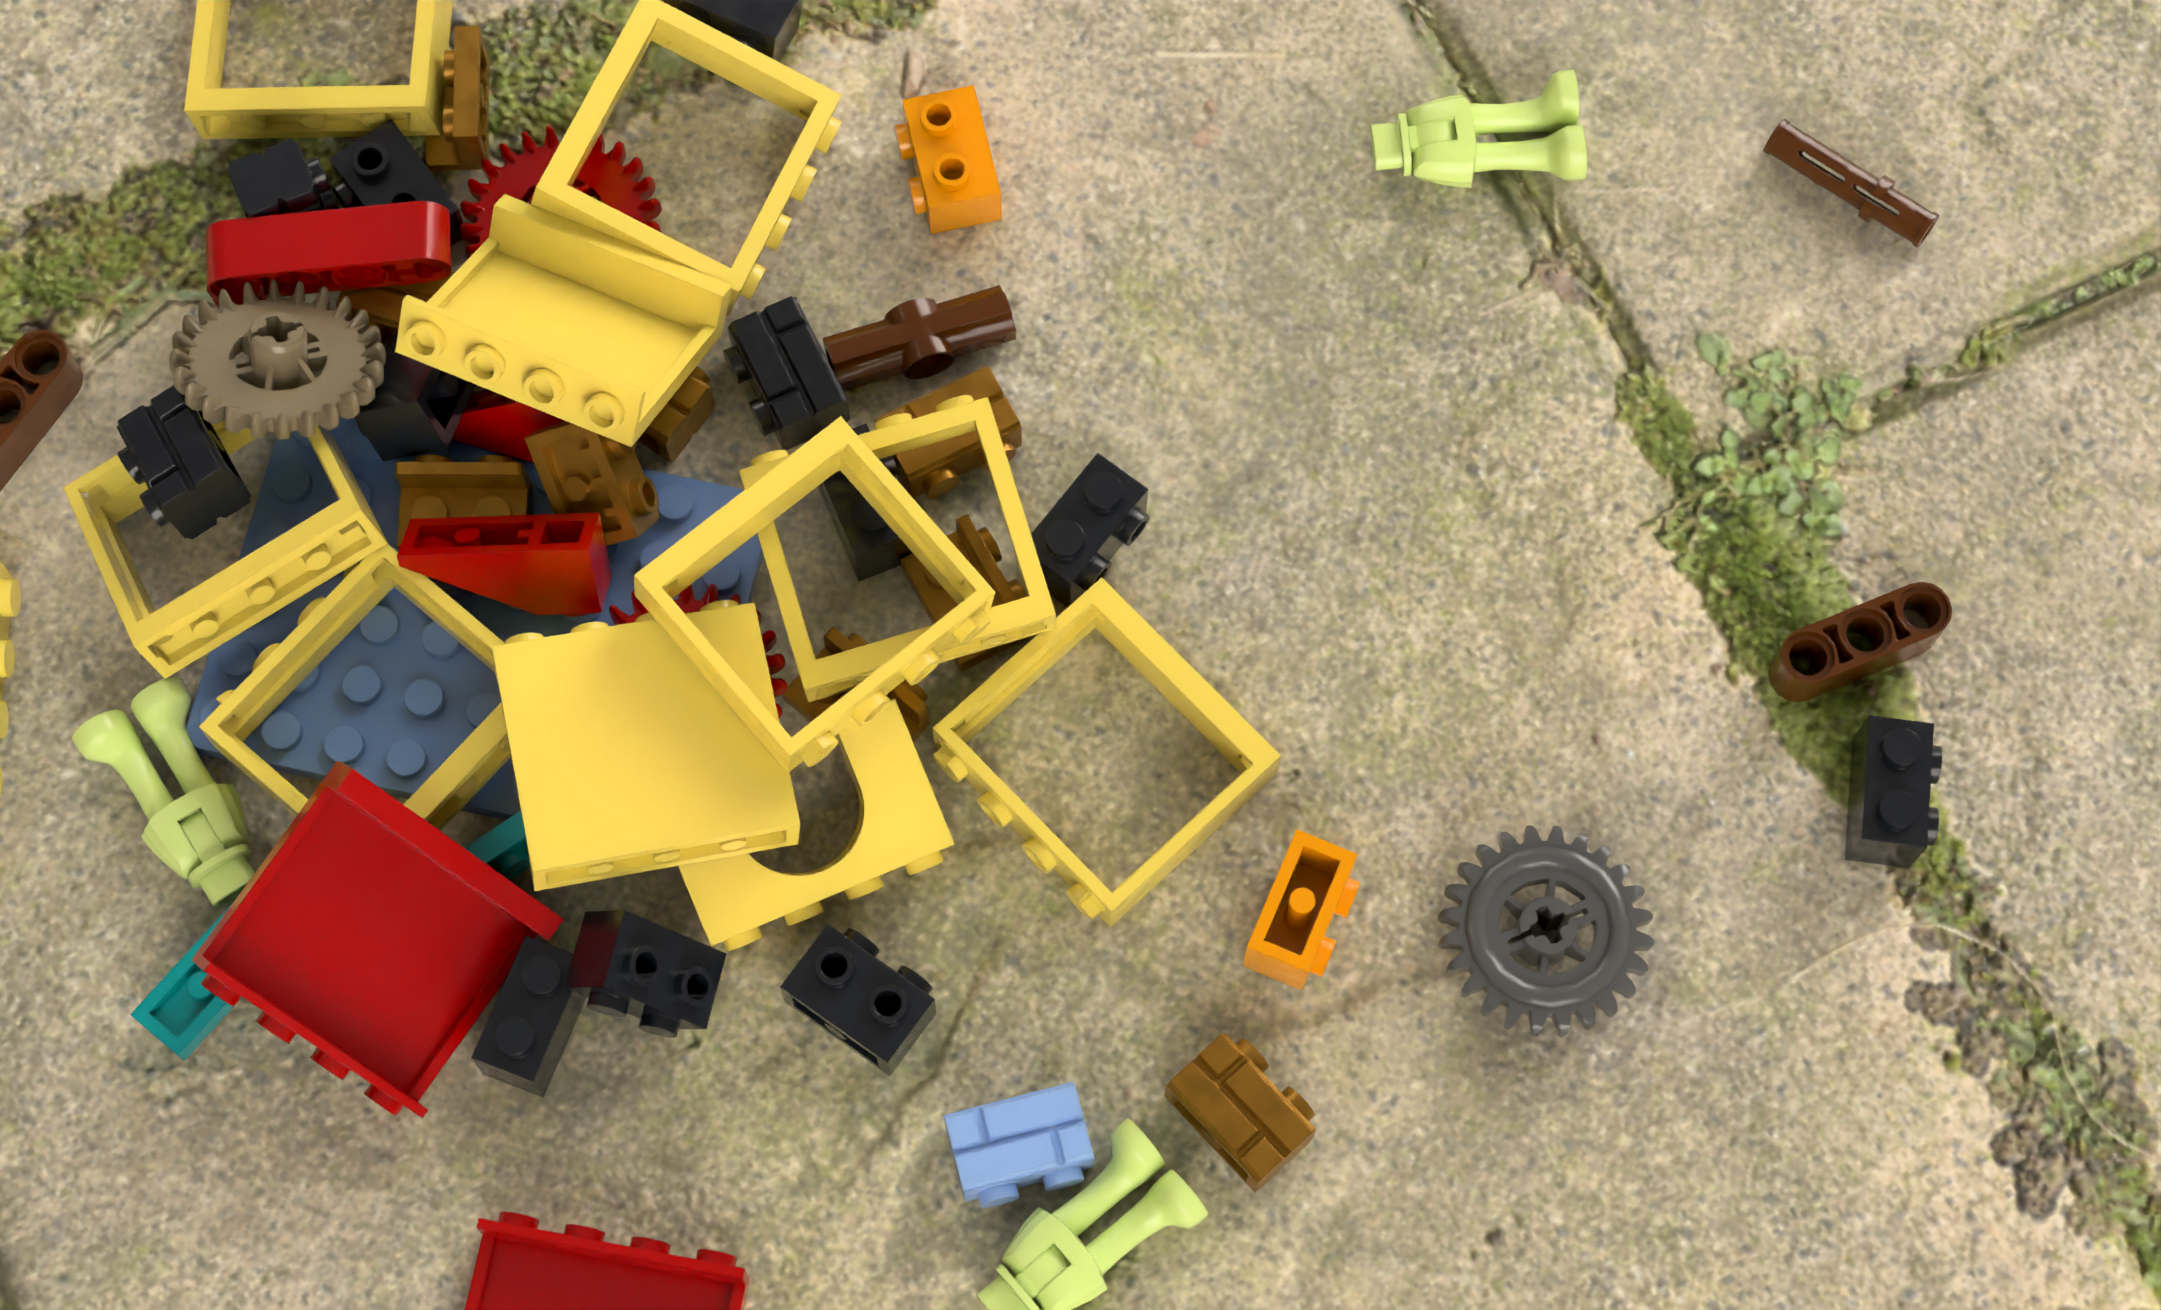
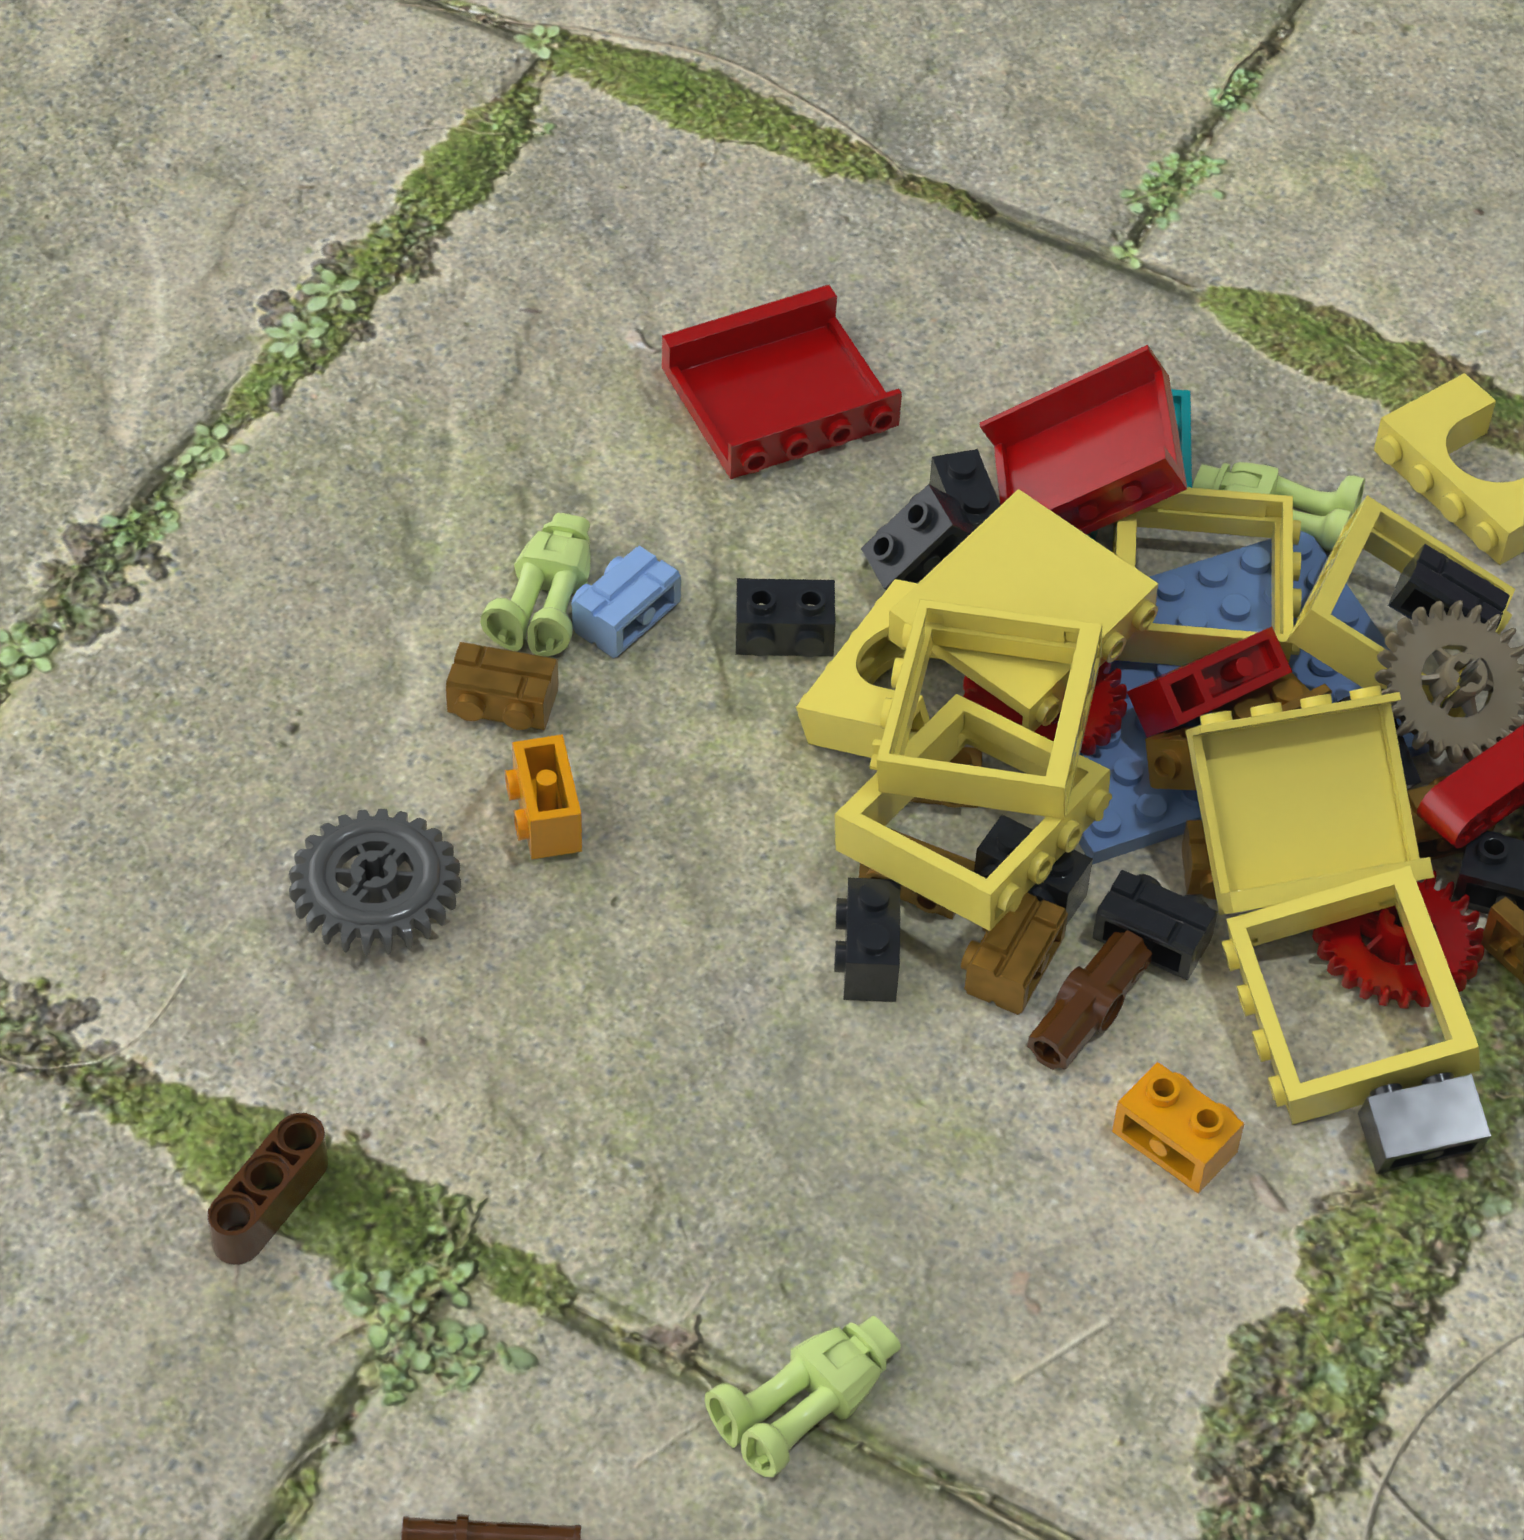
camera: 145 degrees right, 20 degrees down
light yellow window [933,577,1281,928] -> none
black brick [1845,715,1942,868] -> none

